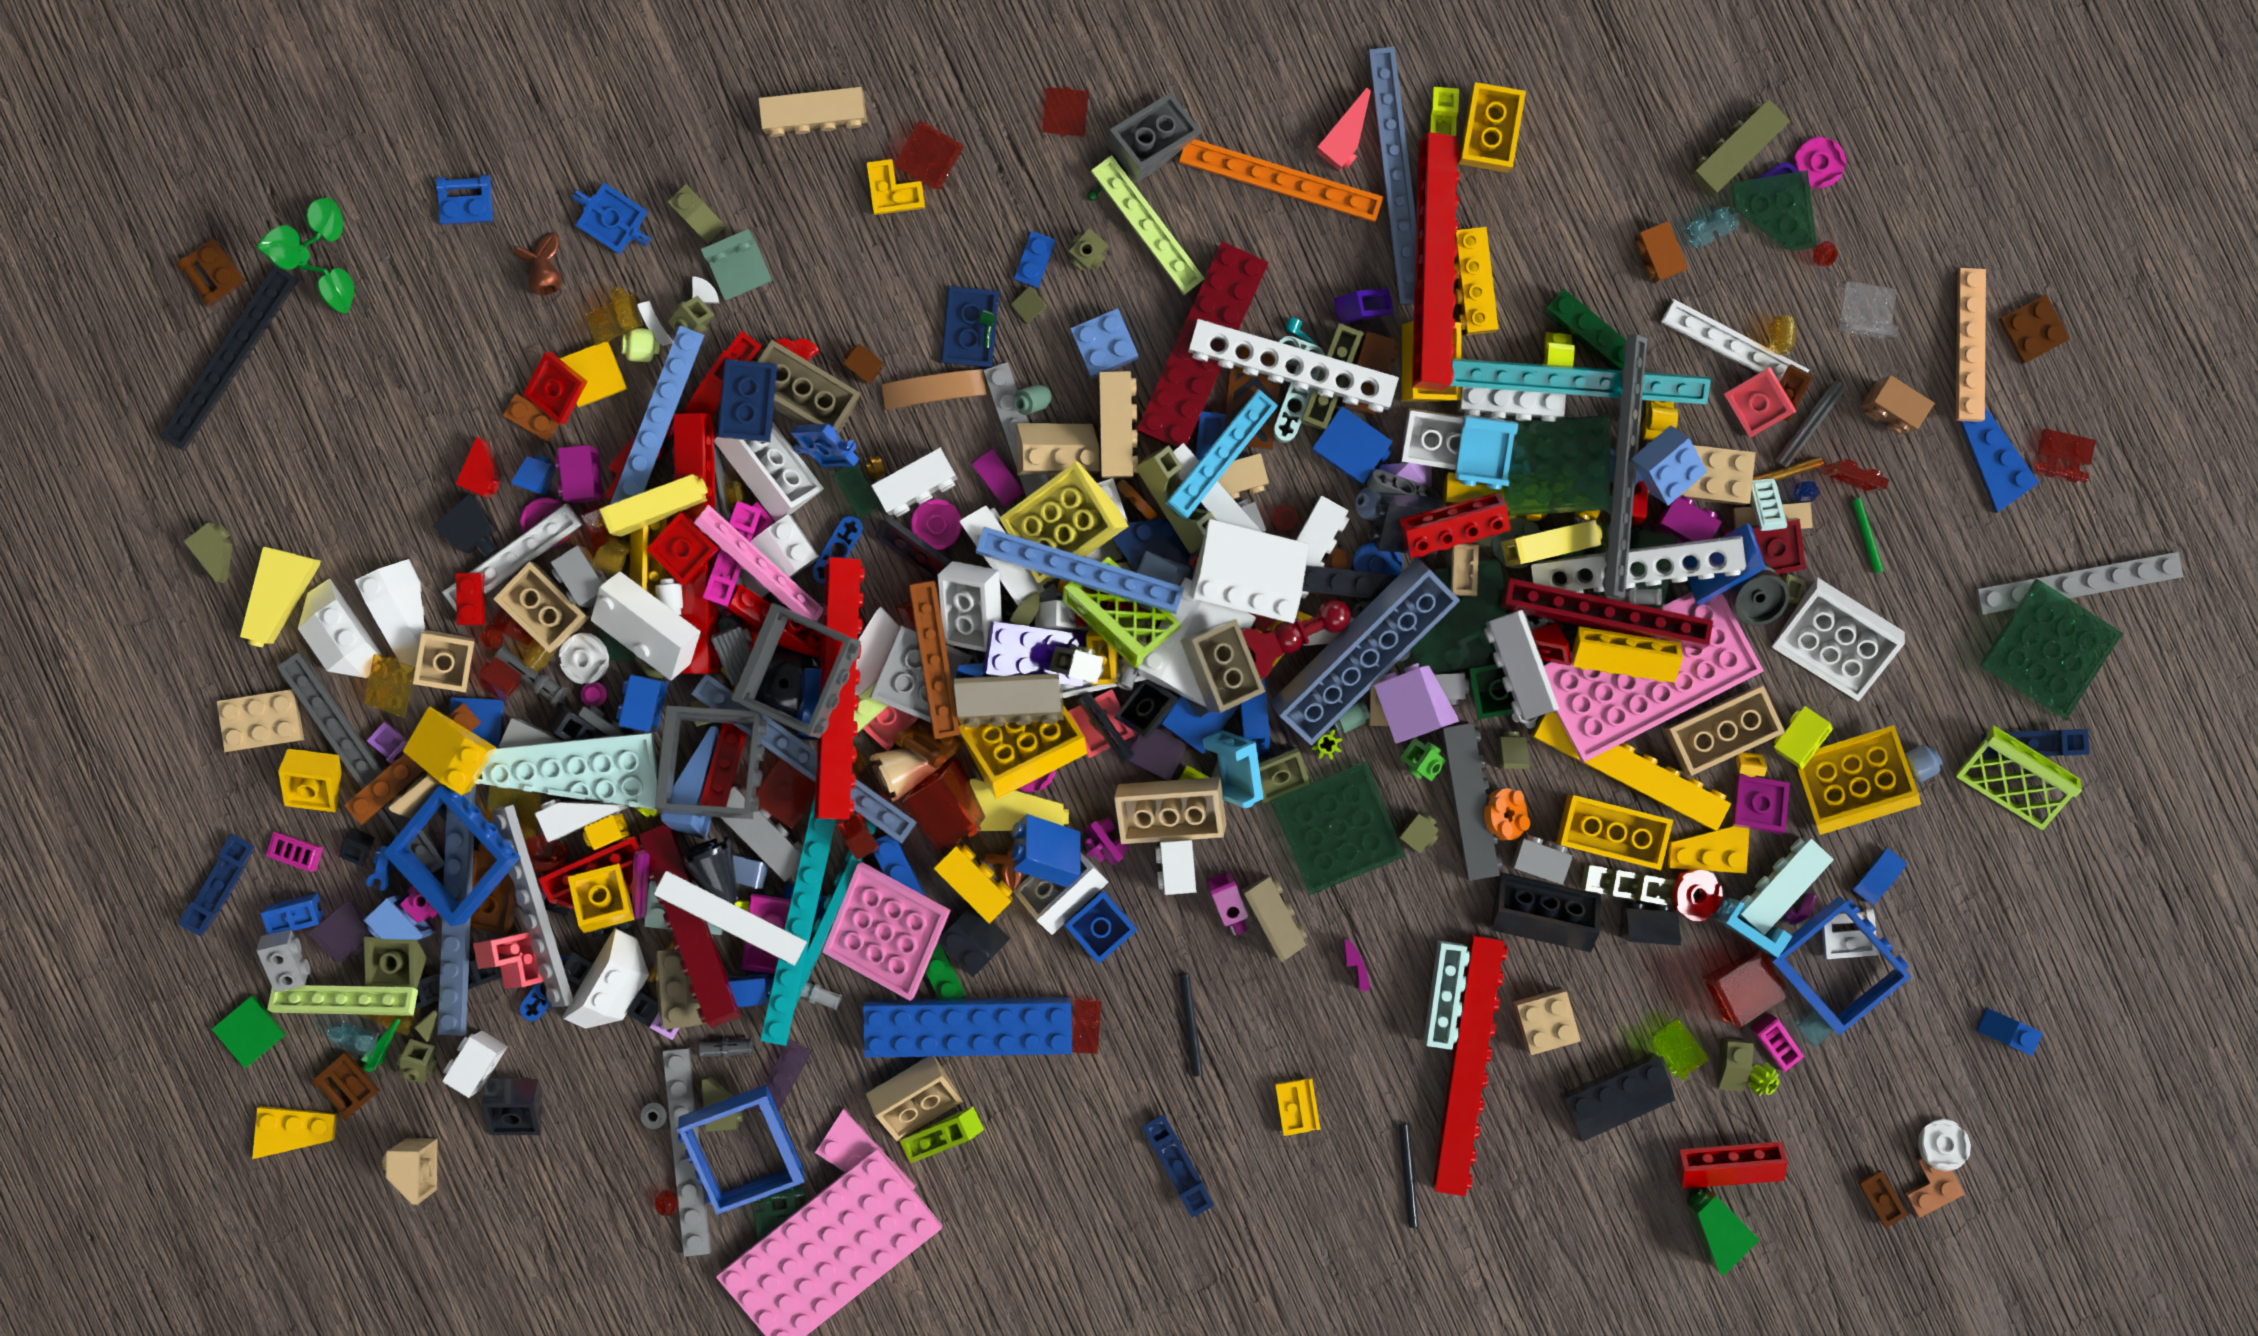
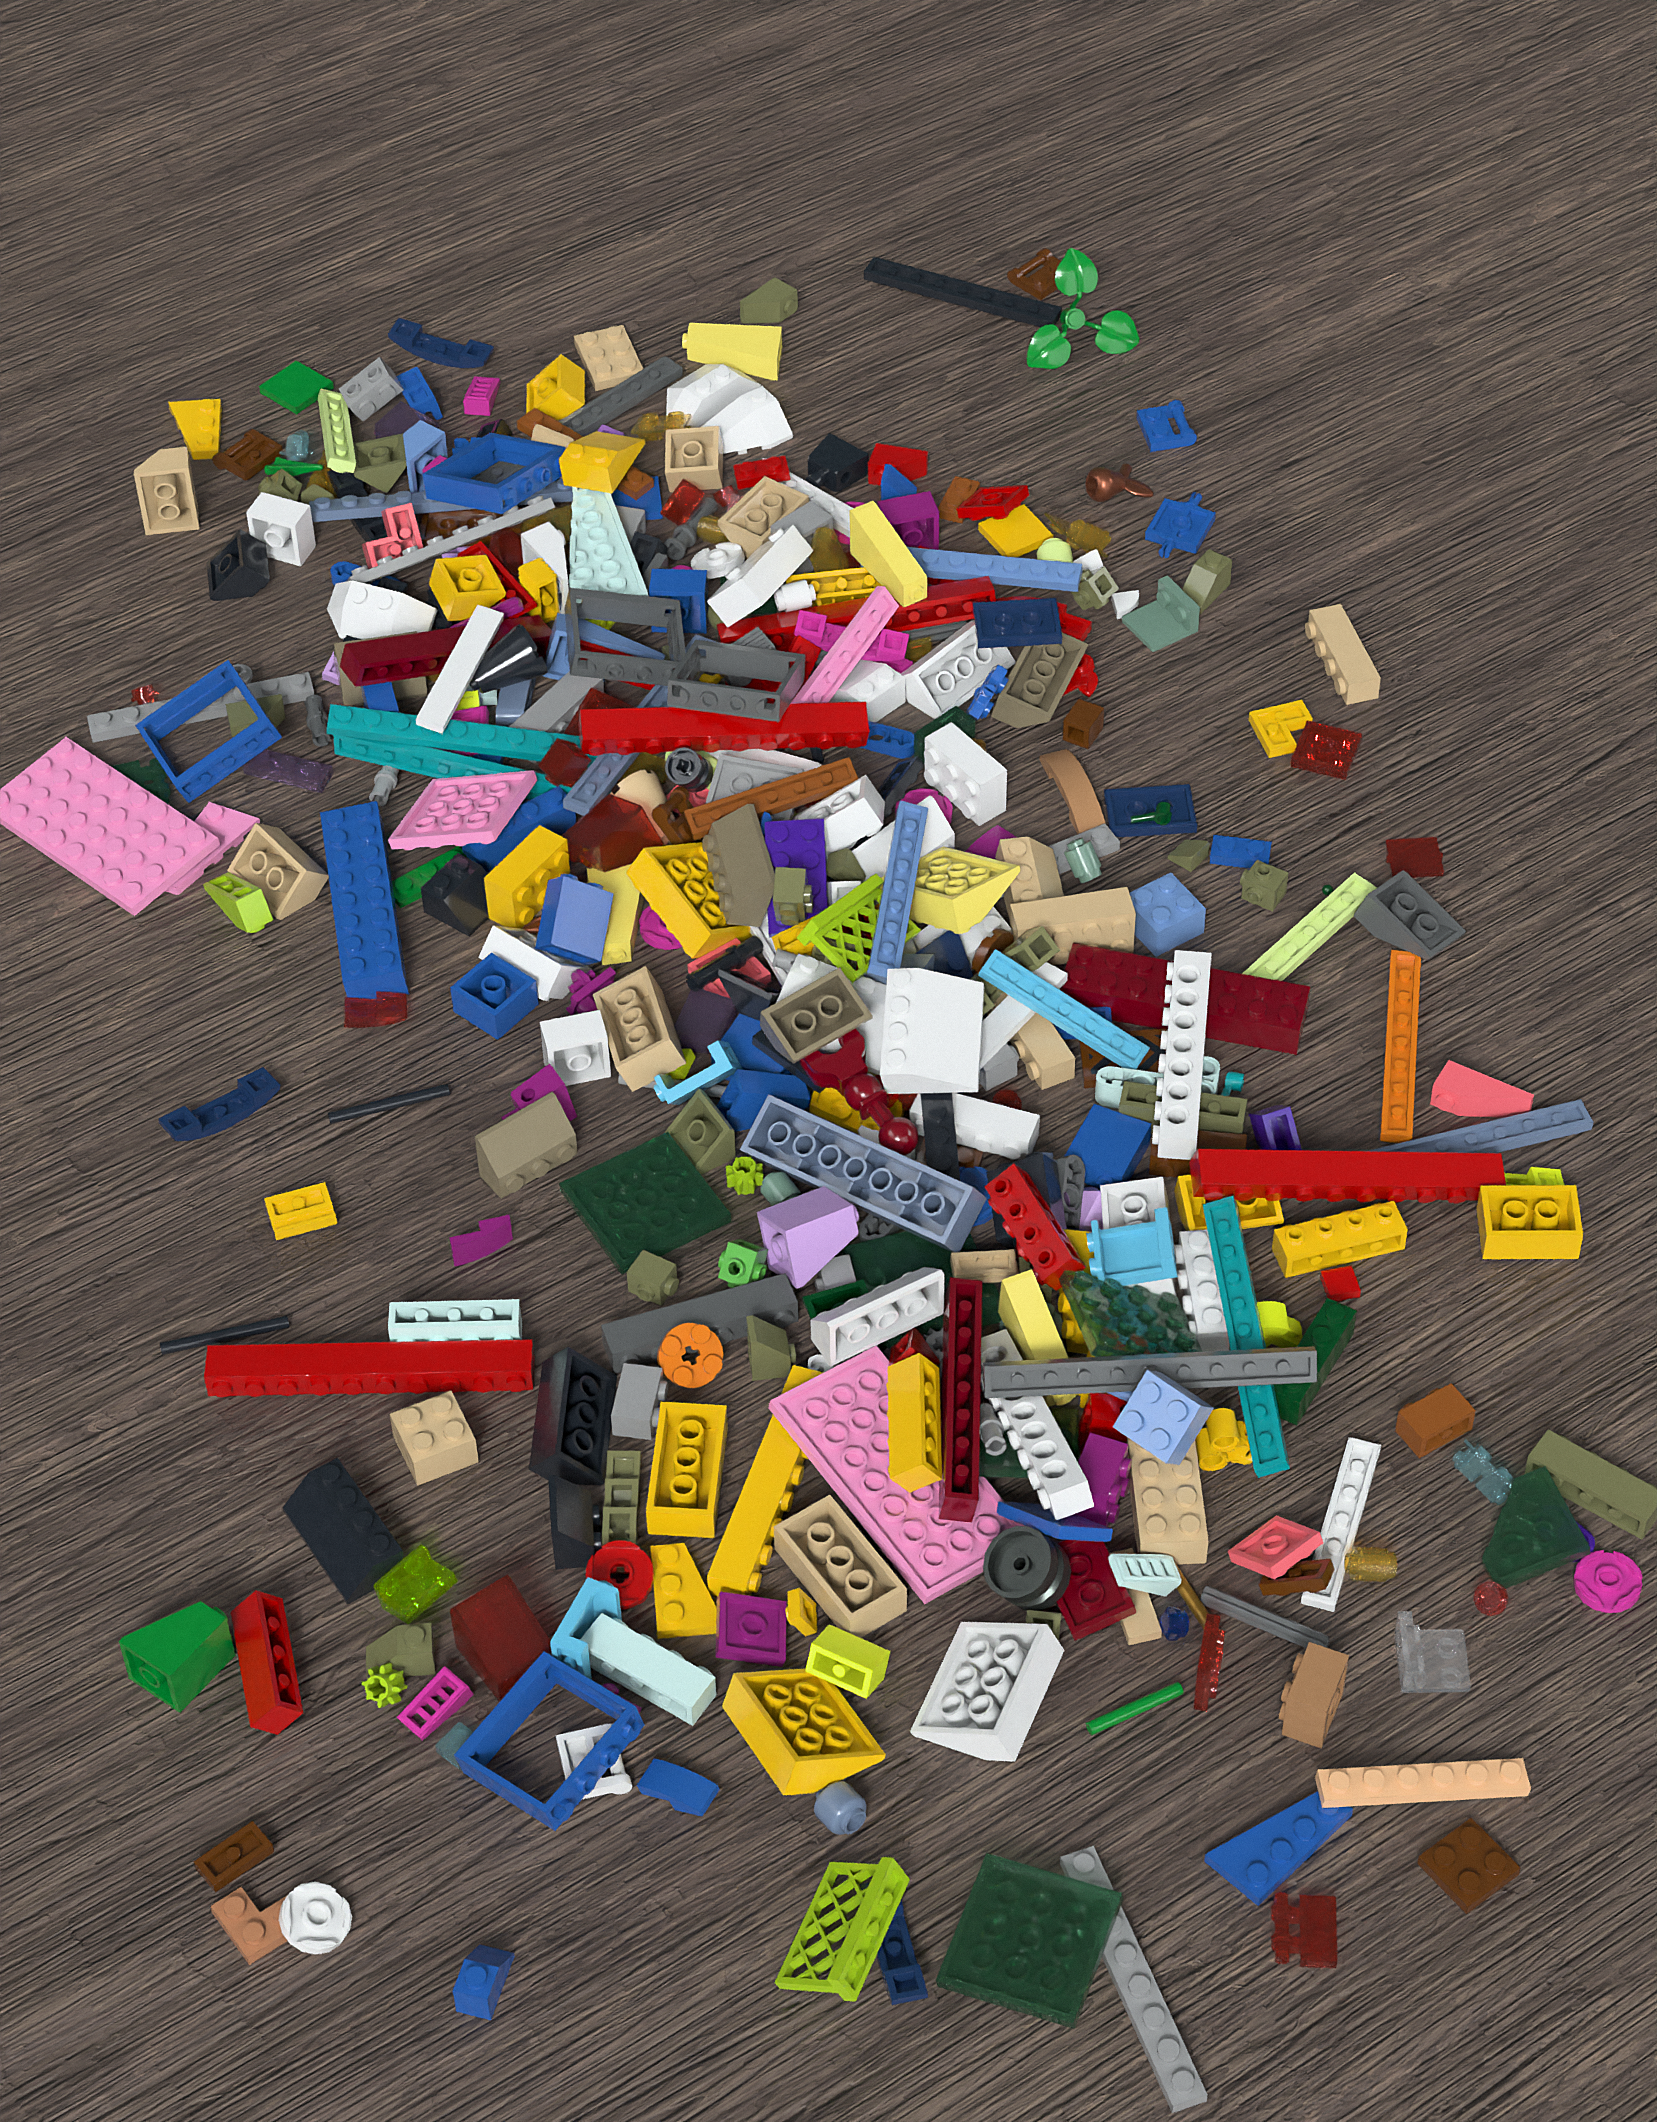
camera: 80 degrees right, 40 degrees down
red plate [646,512,720,586] -> none
none -> black wheel [665,747,713,793]
none -> red tile [1320,1265,1361,1301]

